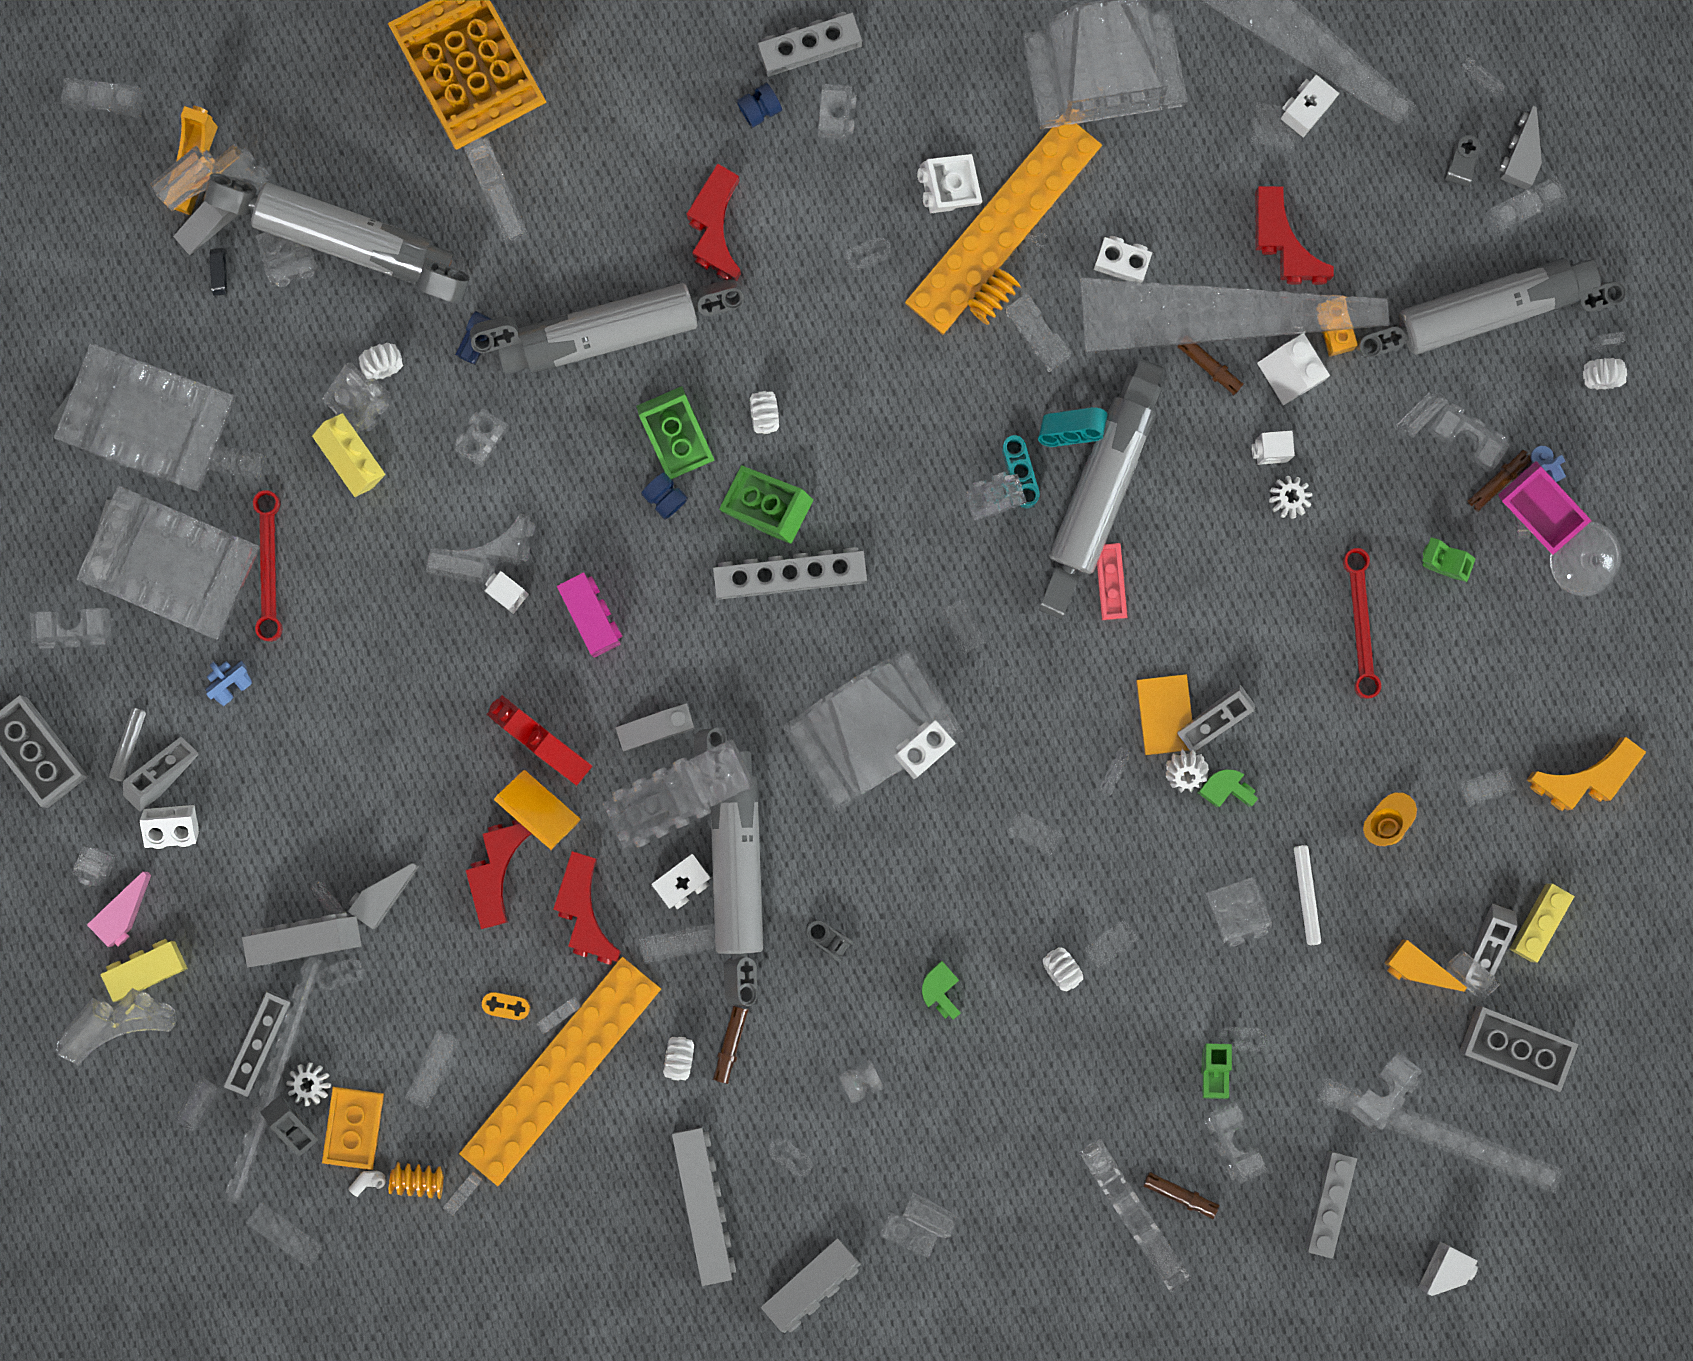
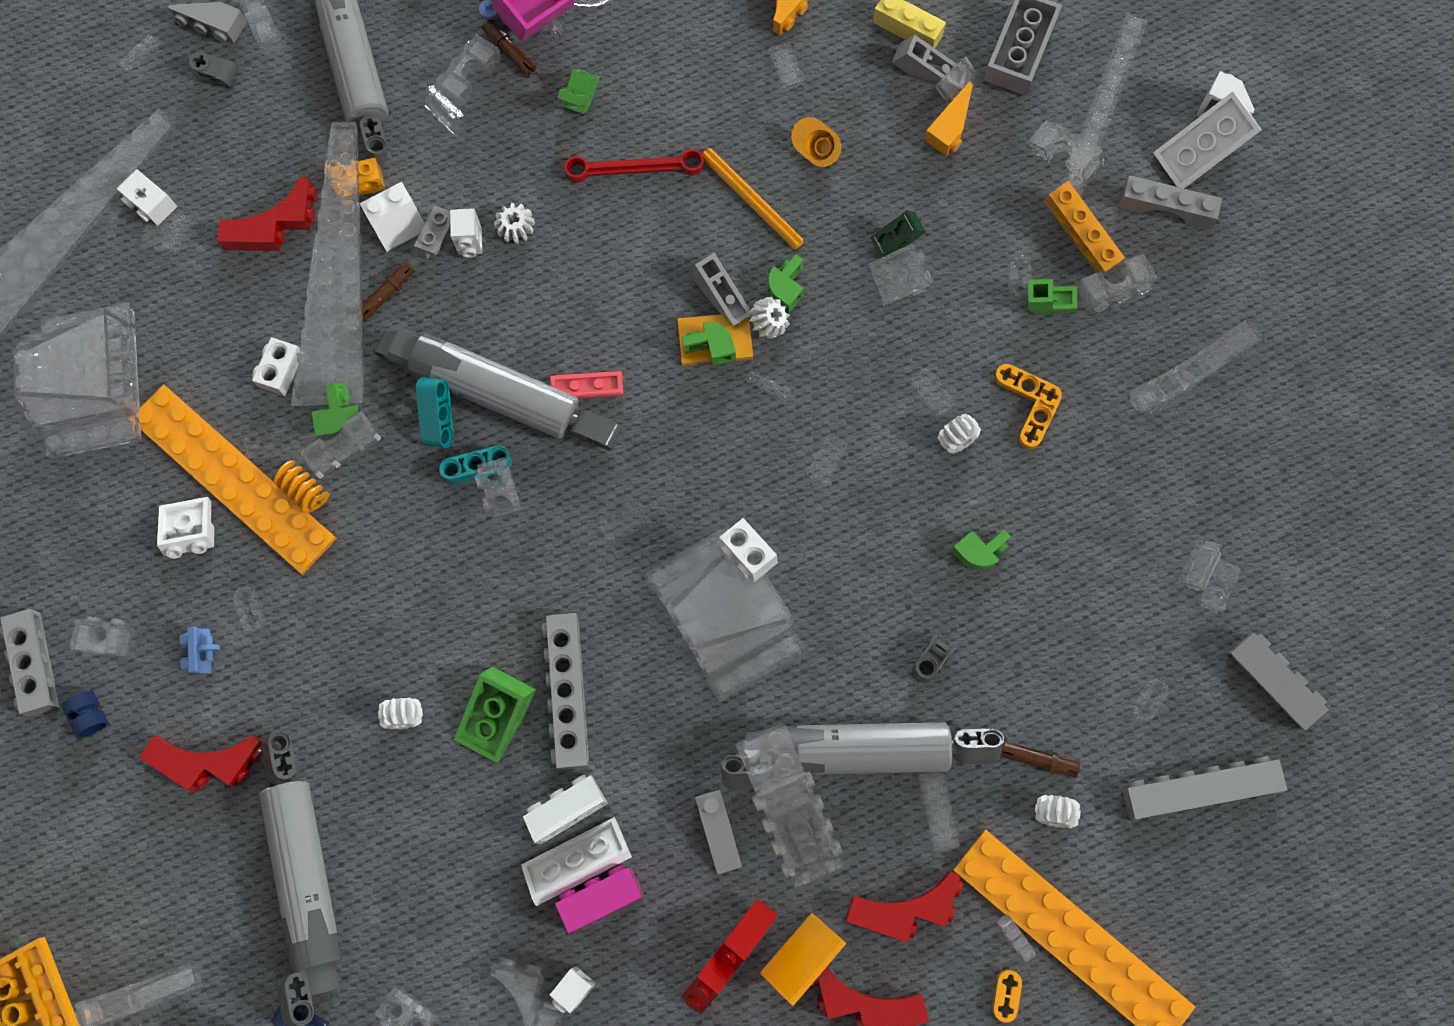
camera: 80 degrees left, 10 degrees down
bright green slope [636,386,714,479] -> none
dark blue wheel [641,472,688,520] -> none
white brick [652,854,711,909] -> none
clear wheel [838,1059,884,1104] -> none
reddish brown pin [1143,1172,1220,1219] -> none
white axle [1294,845,1321,945] -> none
none -> medium blue hips [180,626,221,674]
none -> bright green brick [312,382,358,436]
none -> light grey bracket [414,205,451,260]
none -> white plate [521,817,632,906]
none -> white slope [523,774,608,844]
none -> bright green brick [682,322,736,366]
none -> light orange axle [702,148,803,250]
none -> dark green piece [870,210,926,259]
none -> light orange beam [995,364,1062,449]
none -> light orange brick [1044,181,1125,277]
none -> white plate [1153,91,1262,189]

